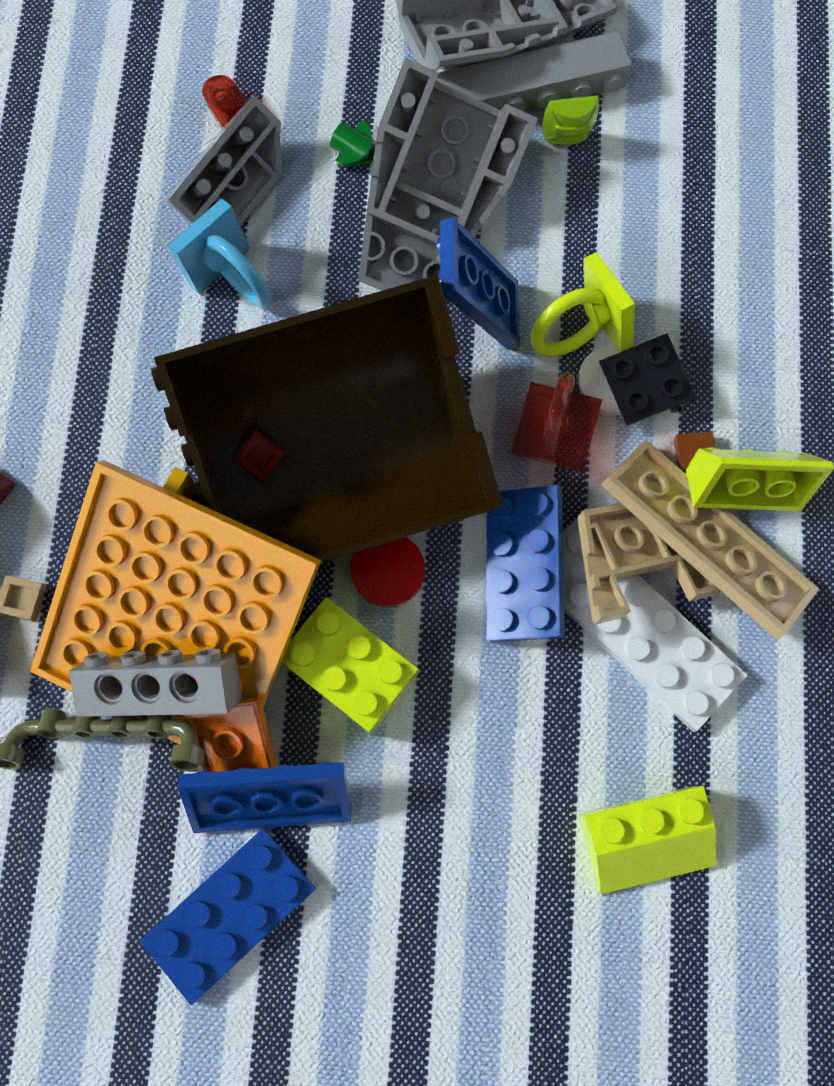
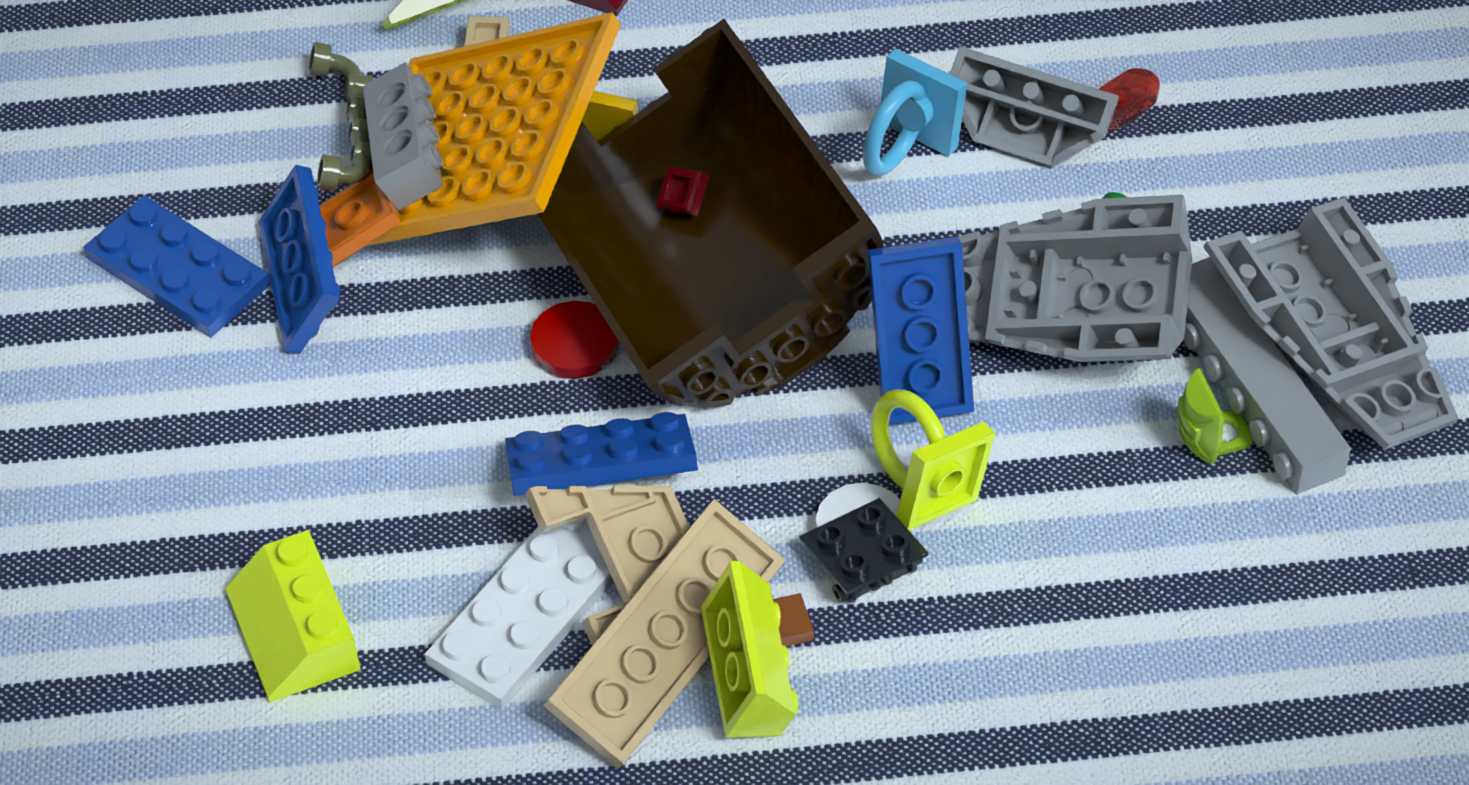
camera: 80 degrees right, 25 degrees down
neon yellow brick [281,597,419,734] -> none
clear red tile [511,372,603,472] -> none

